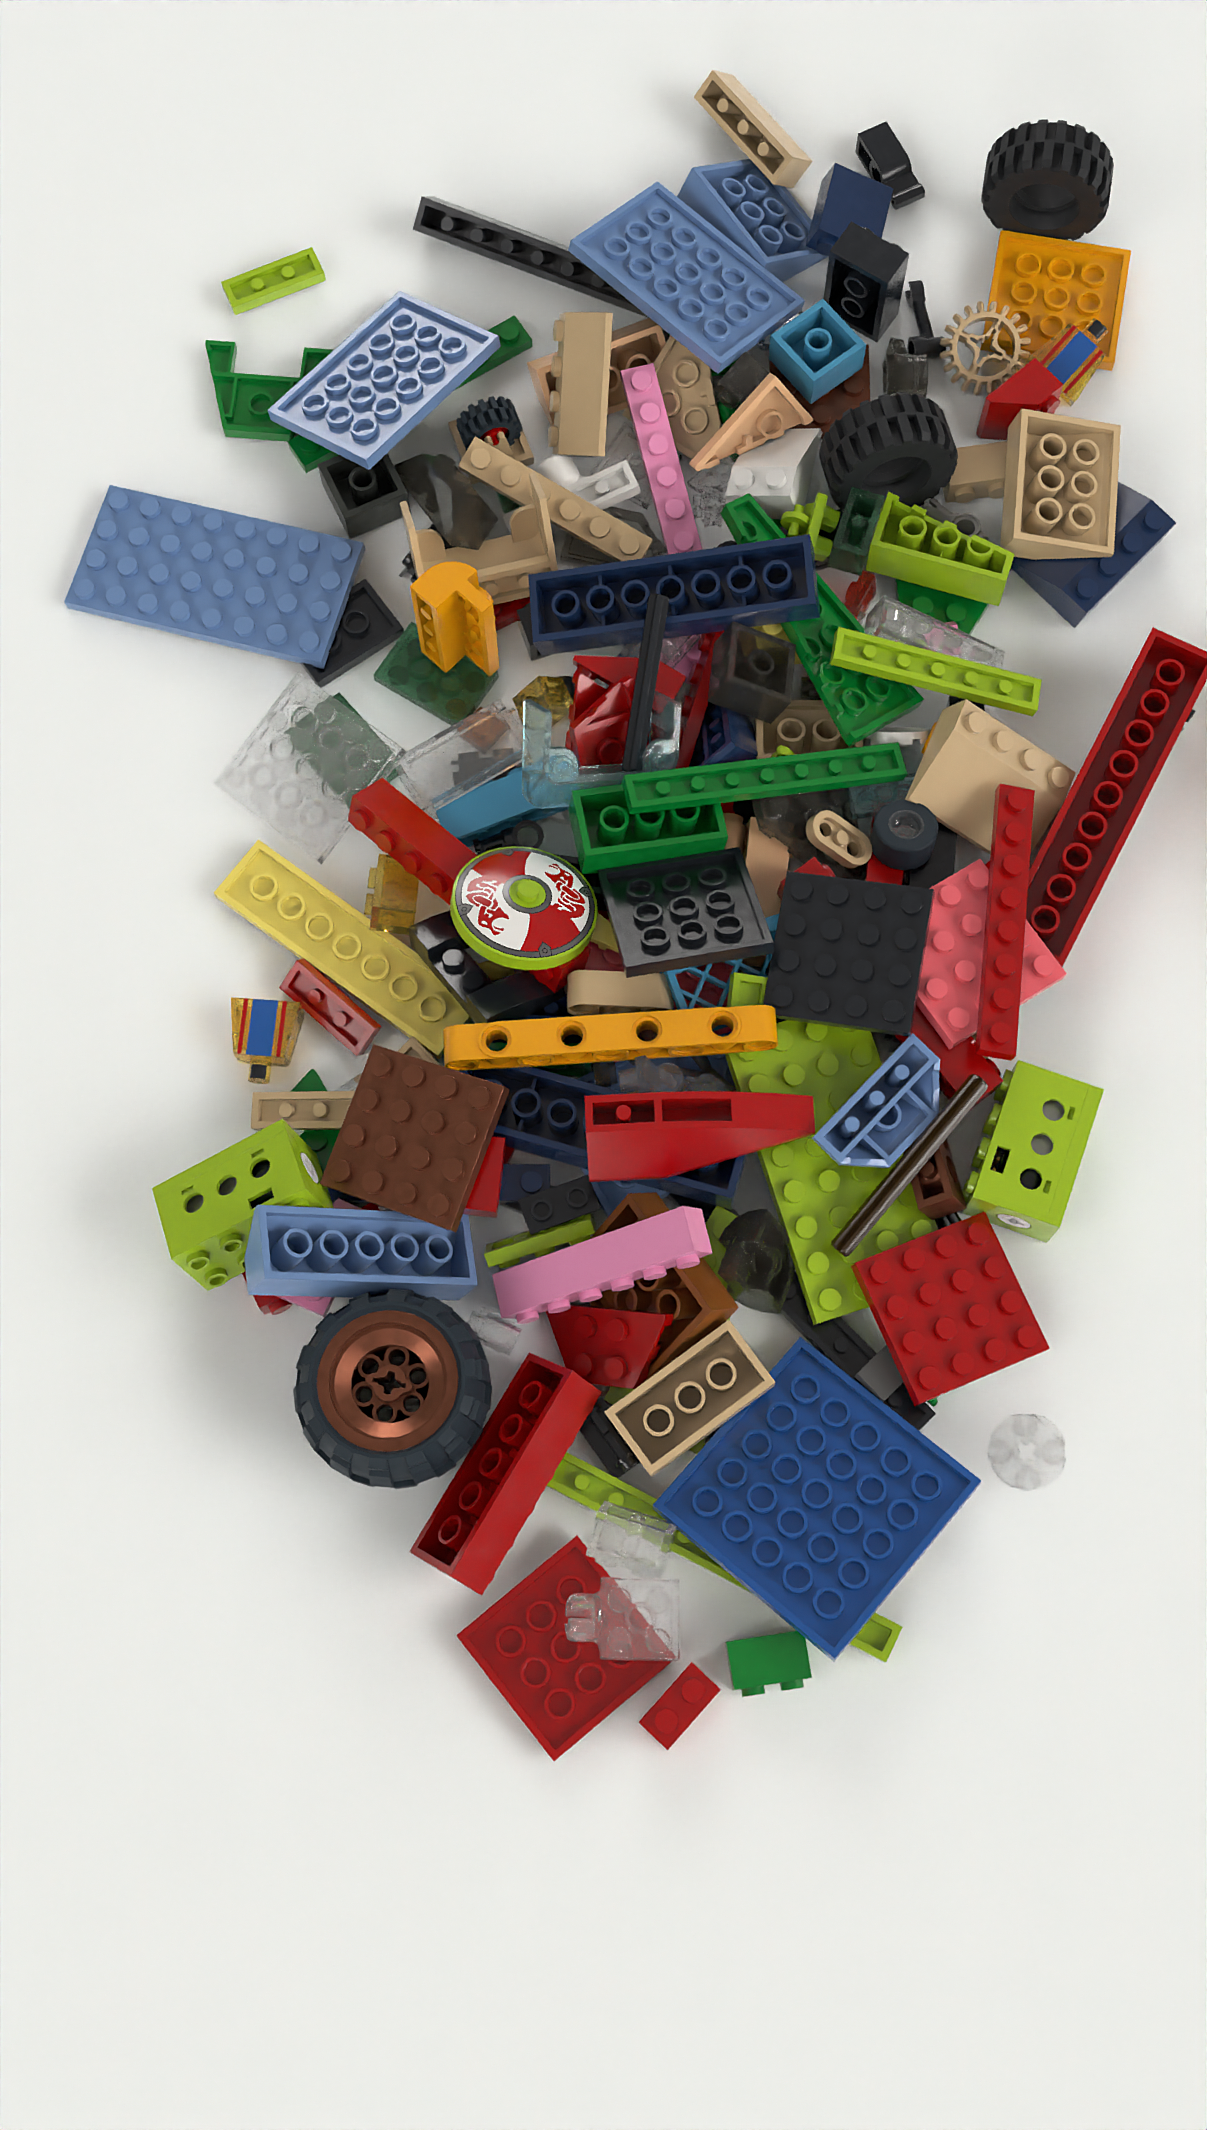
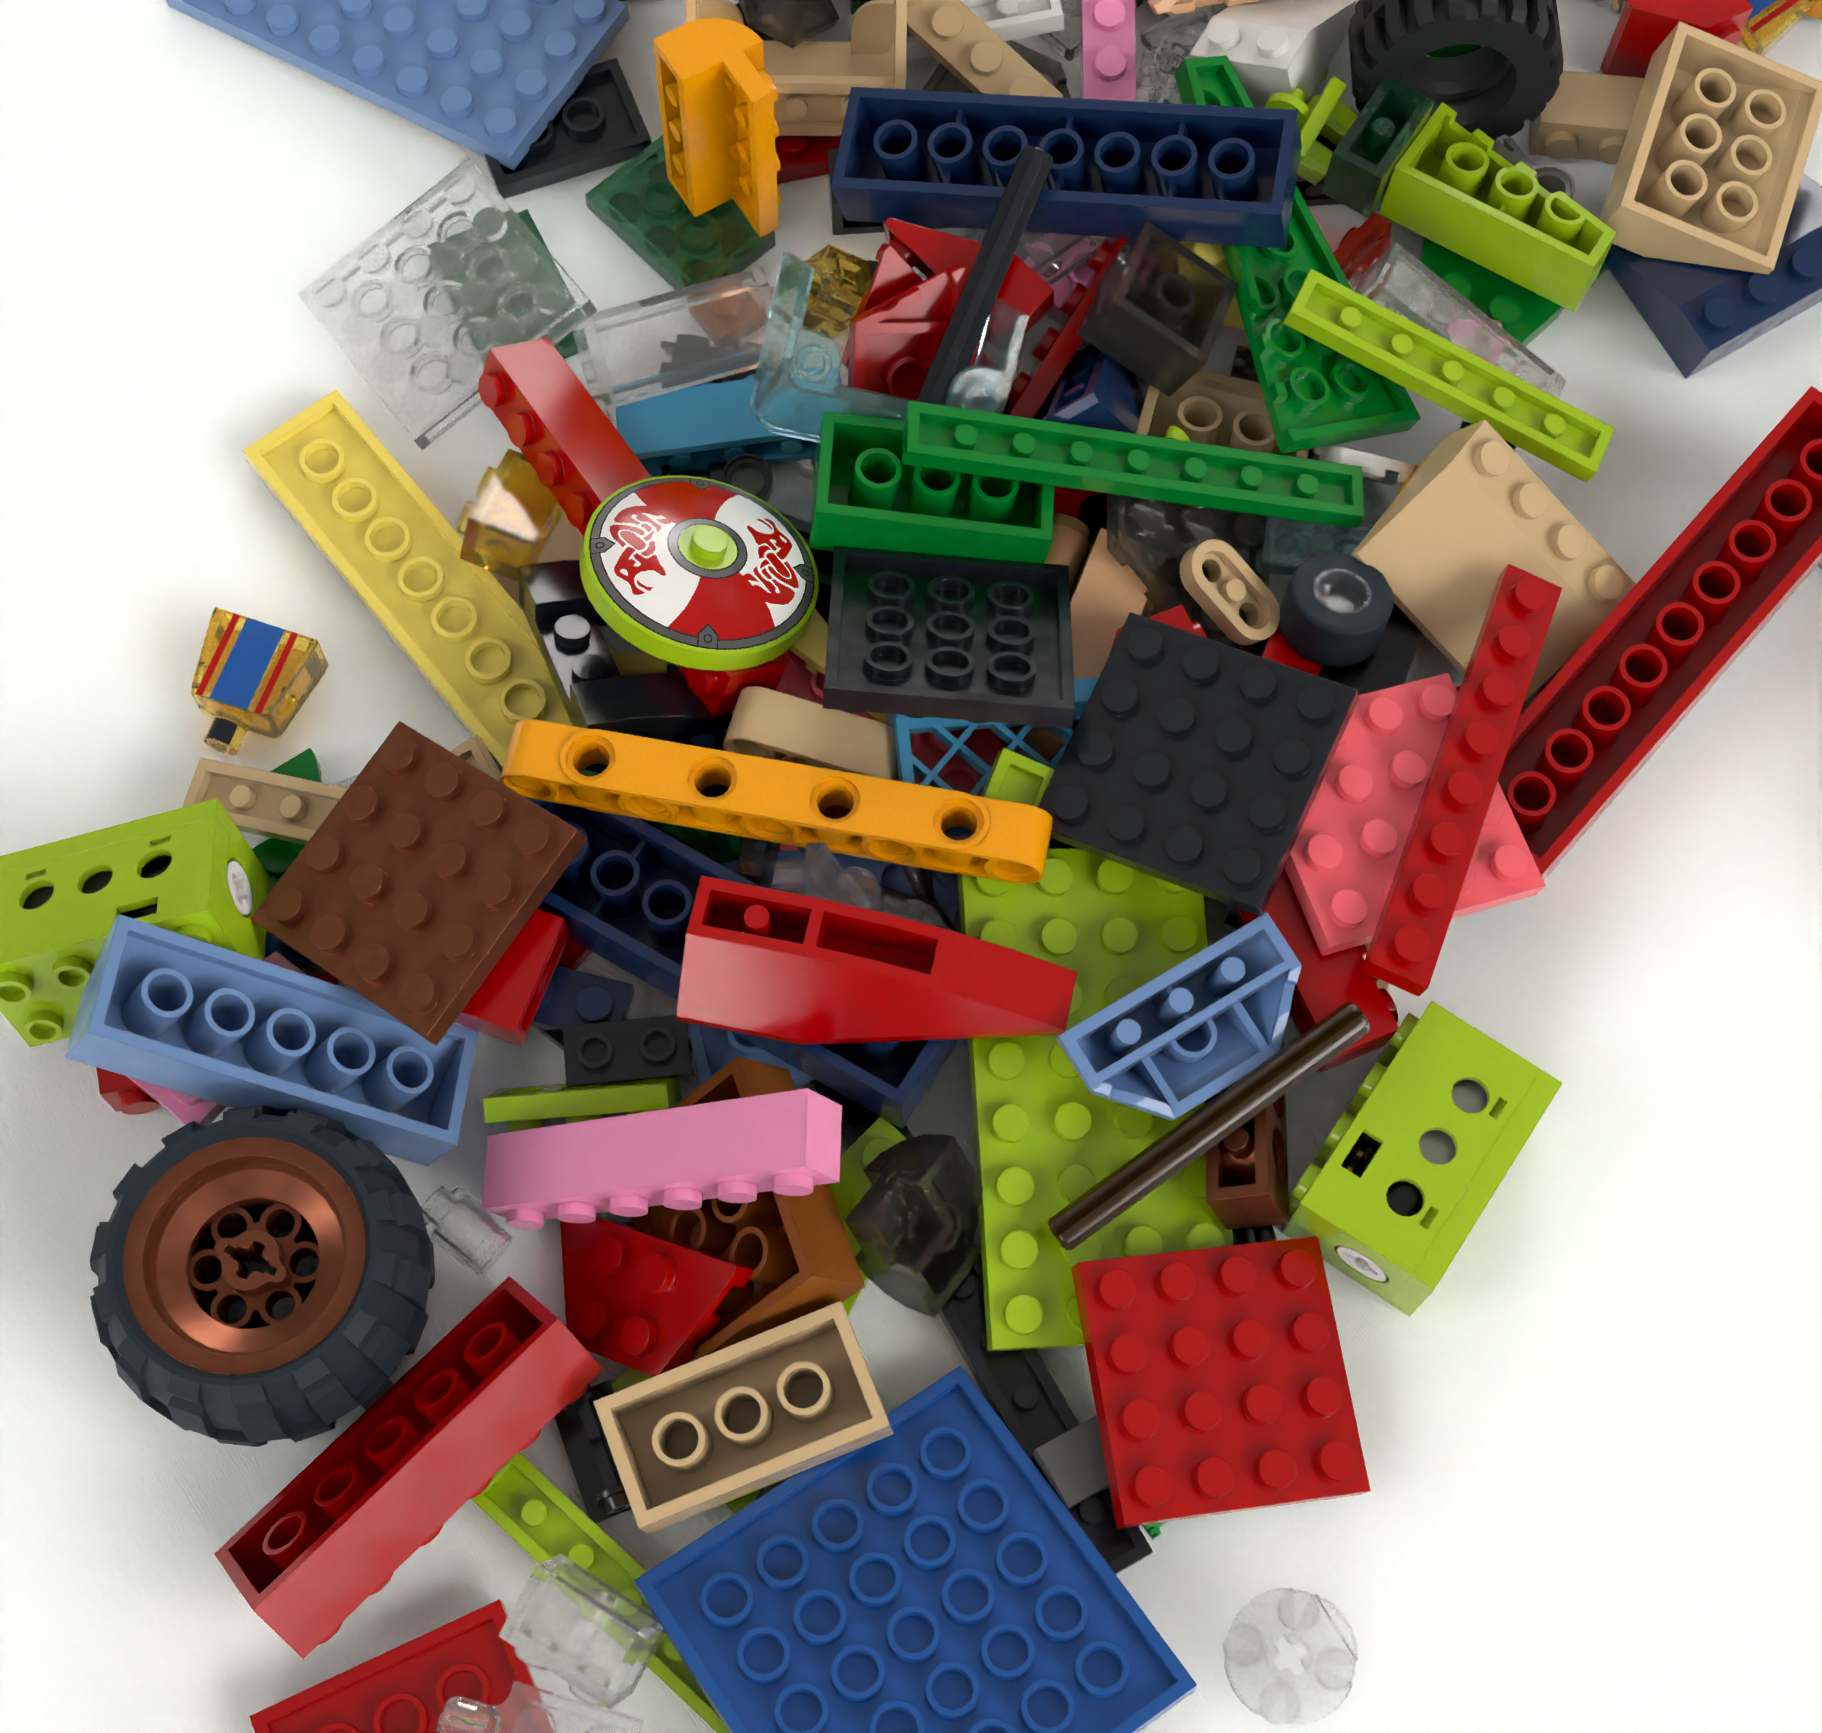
camera: 10 degrees right, 5 degrees down
red plate [279,958,382,1056] -> none

